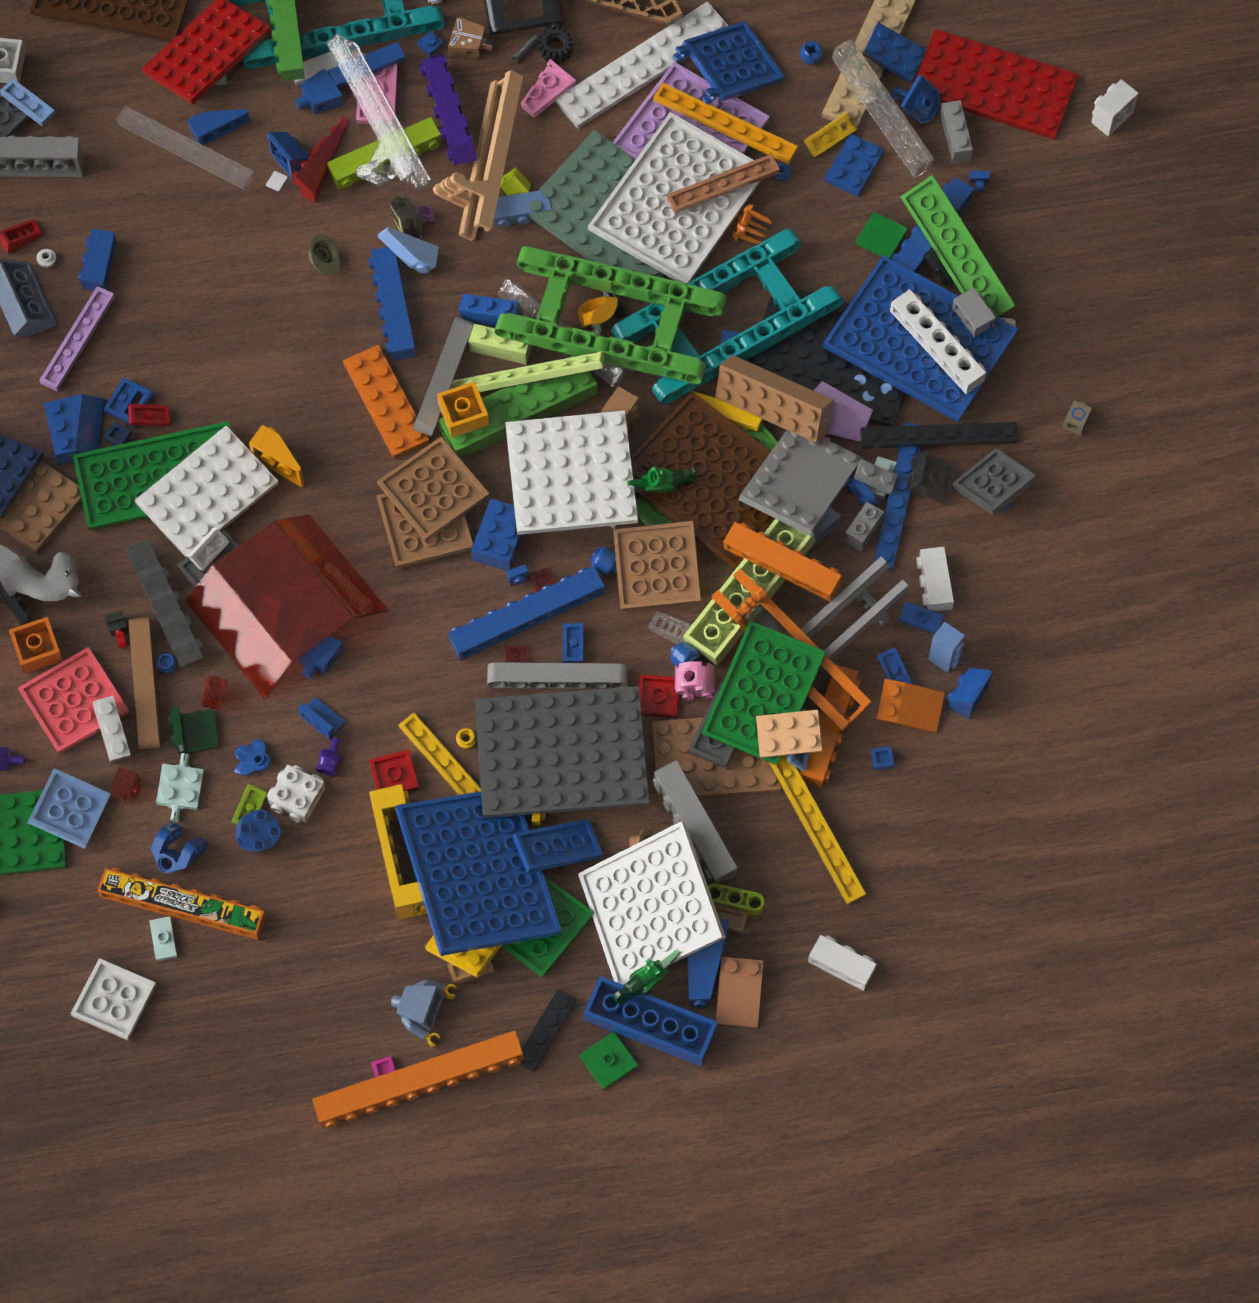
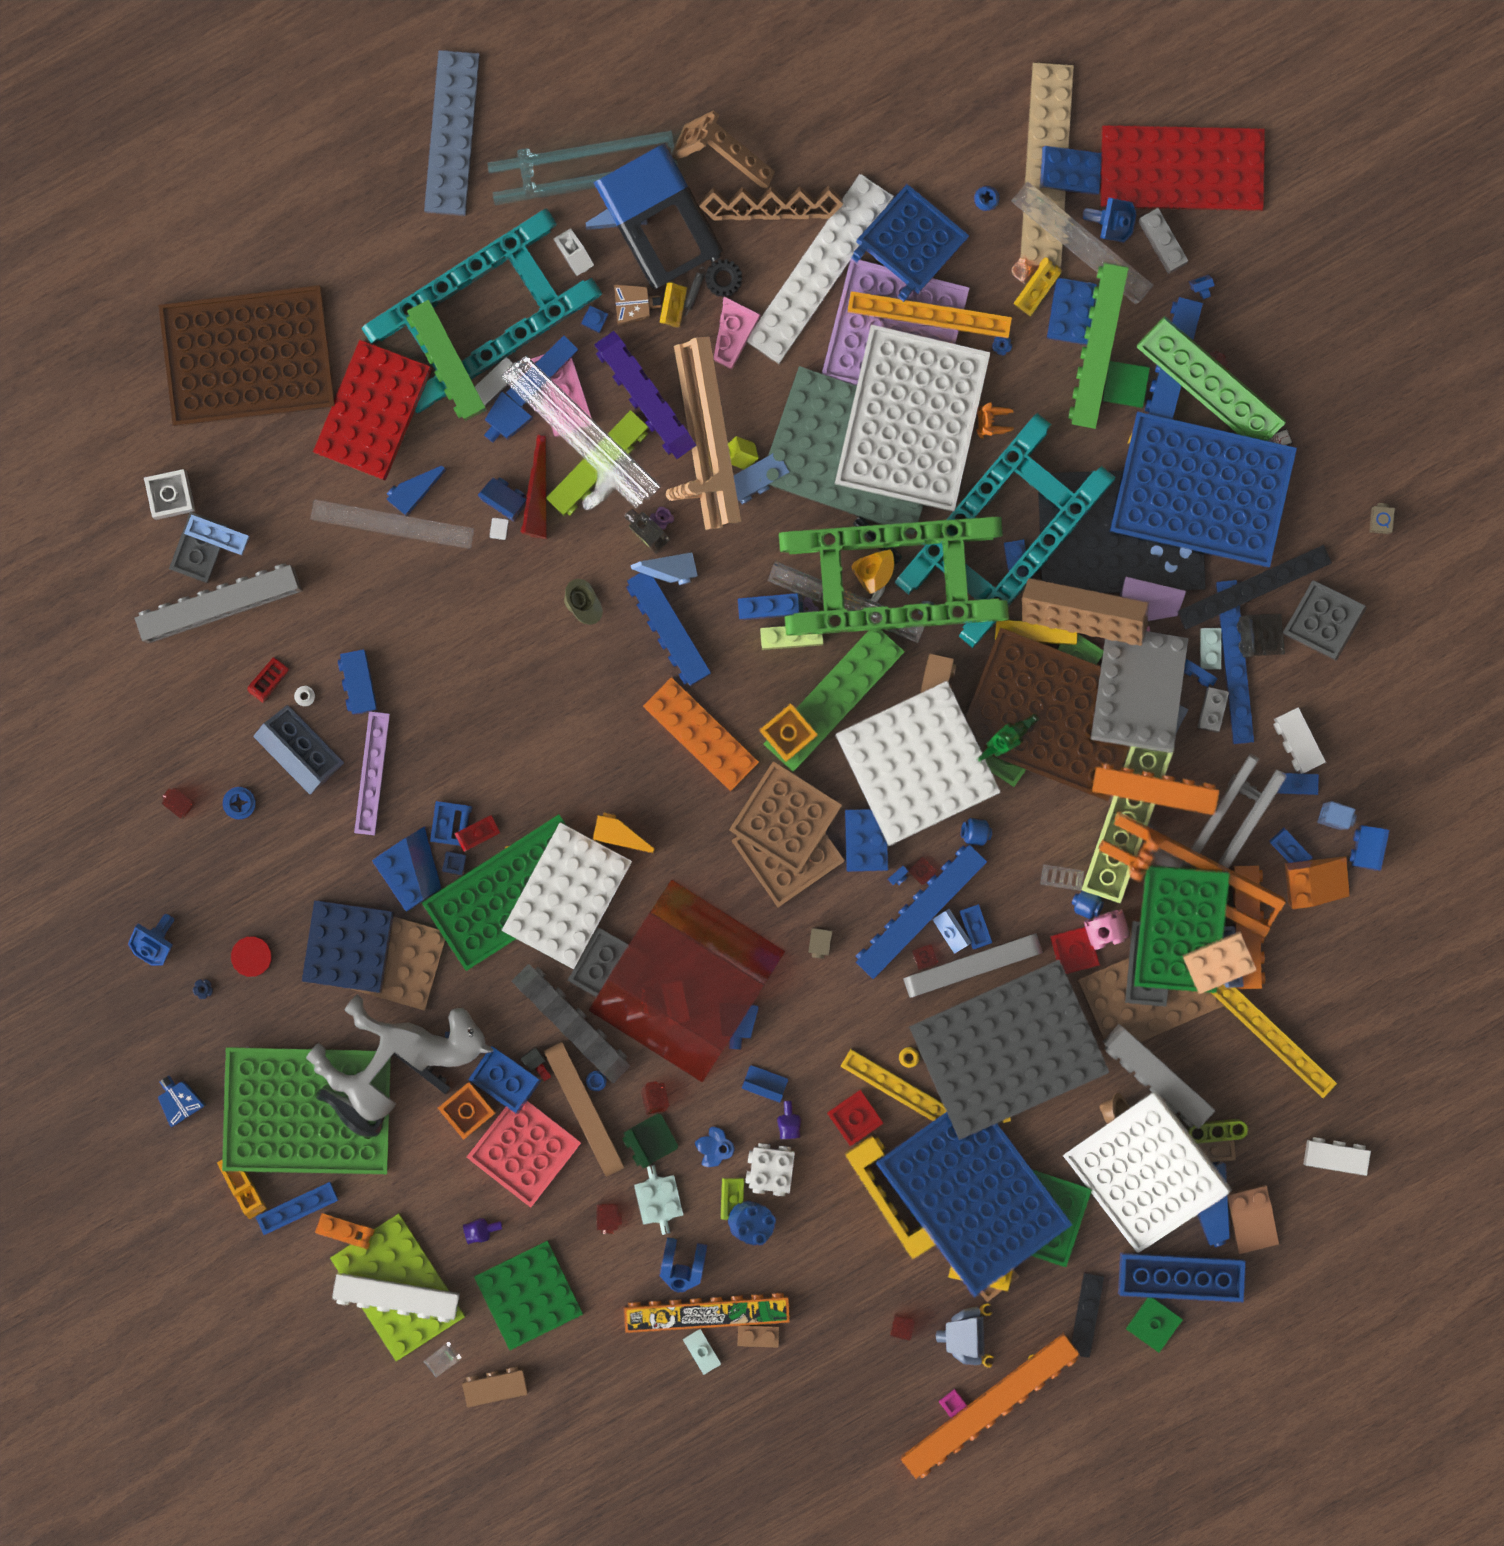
camera: 15 degrees left, 20 degrees up
light blue plate [28,768,110,849] -> none
white plate [71,958,156,1041] -> none
white brick [93,696,131,762] -> none
white plate [187,527,229,571] -> none
light grey beam [413,316,474,436] -> none
yellowish green tile [450,352,605,392] -> none
blue plate [513,819,603,873] -> none
medium nougat plate [613,521,701,610] -> none
animal [613,949,681,1005] -> none
nougat plate [666,154,780,214] -> none
light grey plate [853,459,897,494] -> none
blue plate [870,746,894,771] -> none
white brick [890,289,986,394] -> none
black axle [923,249,953,286] -> none
light grey hinge [952,288,996,338] -> none
white brick [1091,79,1138,136] -> none
none -> blue plate [468,1046,541,1114]
none -> yellow plate [660,283,687,327]
none -> medium nougat plate [737,1325,779,1348]
none -> dark tan brick [808,928,832,959]
none -> clear red brick [890,1314,915,1341]
none -> light blue plate [932,909,971,954]
none -> clear orange plate [1011,258,1034,282]
none -> bright green brick [1068,262,1128,429]

